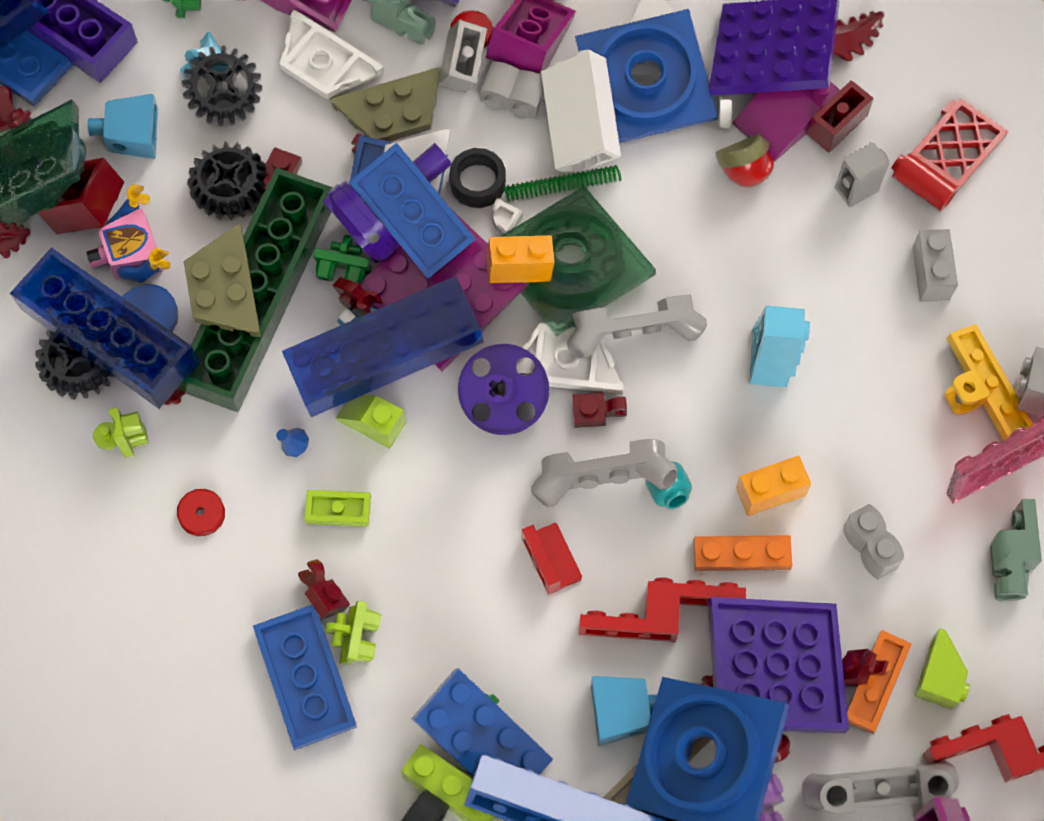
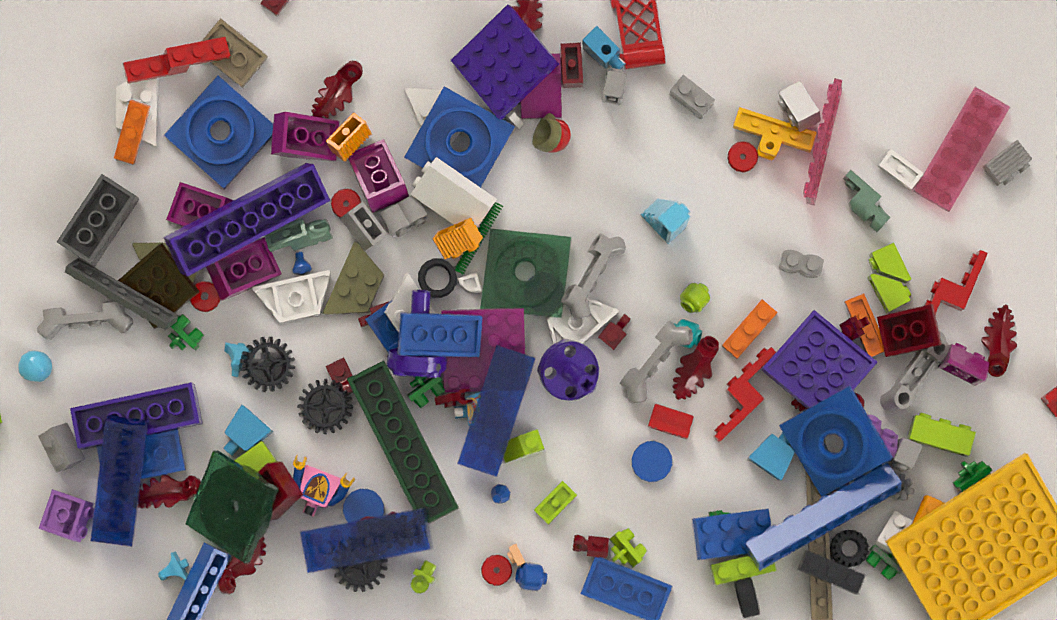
camera: 45 degrees left, 15 degrees up
olive wing [184,224,261,337] -> none
light orange brick [486,235,555,283] -> none
light orange brick [736,455,811,516] -> none
none -> lime slope [228,441,278,473]
none -> blue rock [292,252,312,275]
none -> light orange brick [432,218,483,260]
none -> light nougat plate [507,544,525,566]
none -> blue head [515,563,547,591]
none -> dark azure torso [582,26,626,70]
none -> blue tile [632,441,672,482]
none -> dark red plant [672,336,719,400]
none -> lime head [680,283,710,313]
none -> red piece [727,141,758,172]
none -> lime slope [868,243,912,283]
none -> dark red slope [877,304,942,357]

